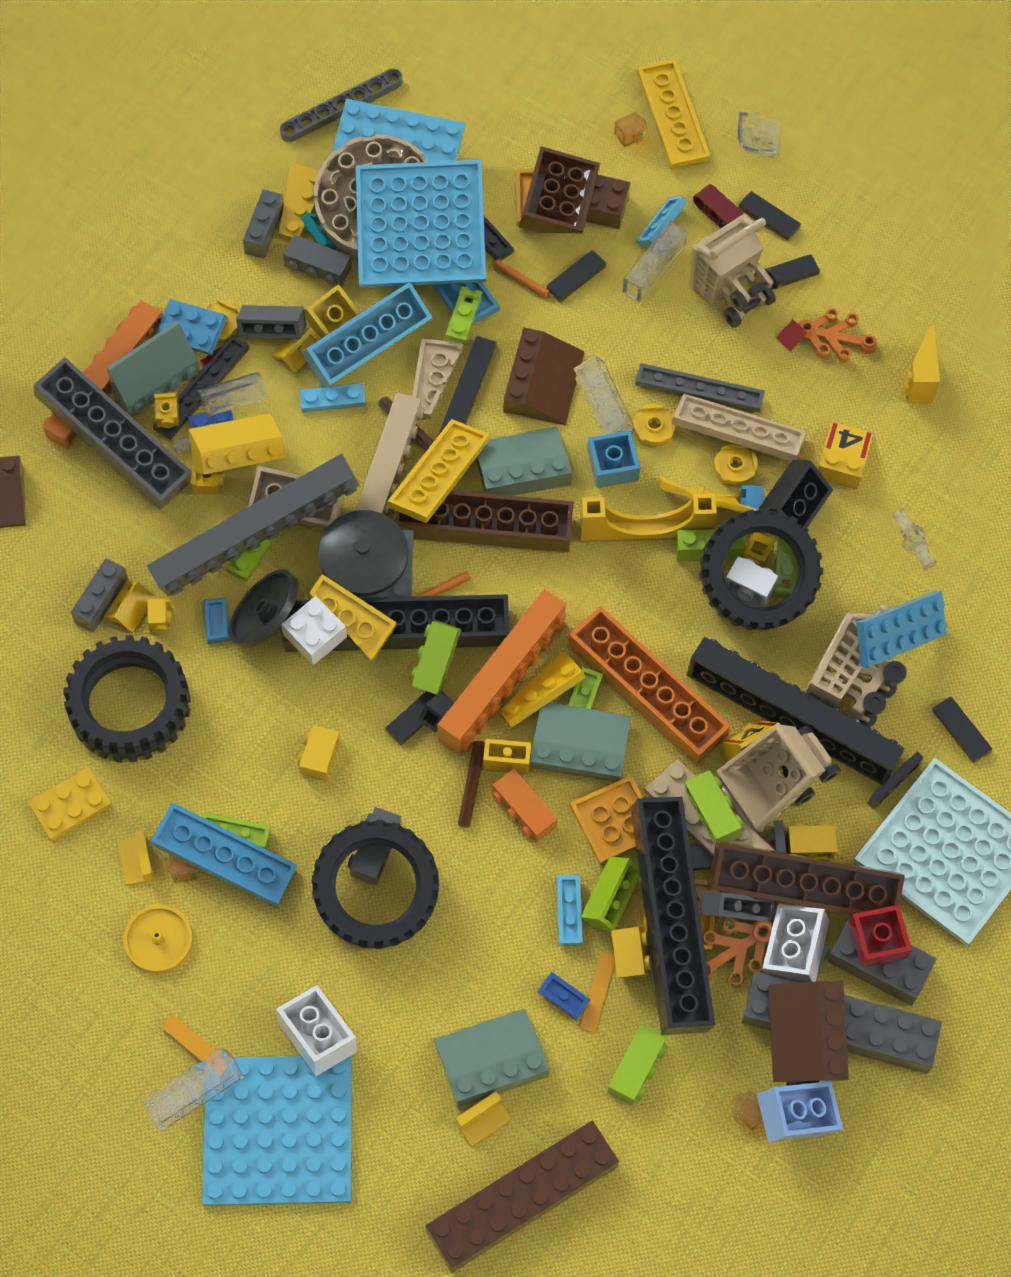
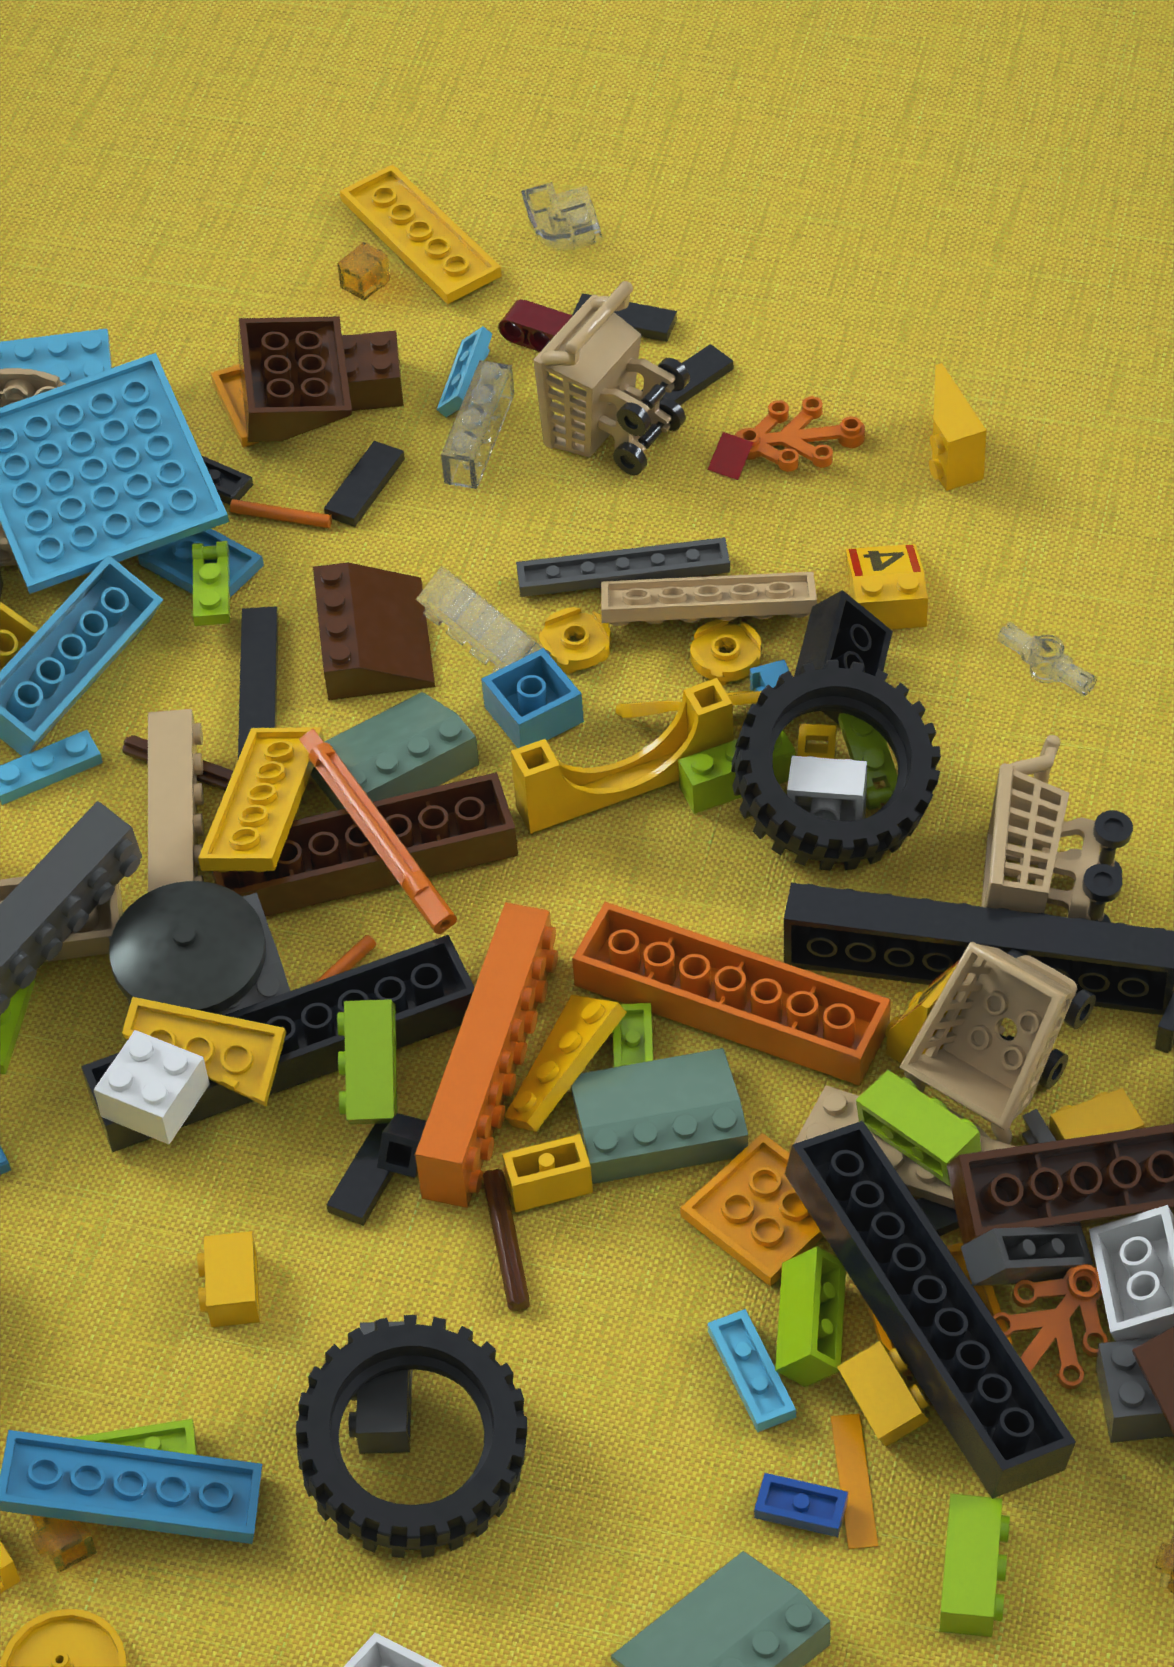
camera: 15 degrees left, 15 degrees down
pearl dark grey dish [228,569,299,649] -> none
tan wing [412,338,464,419] -> none
orange brick [492,768,558,843] -> none
dark azure plate [856,591,947,667] -> none
none -> orange piece [299,728,457,934]

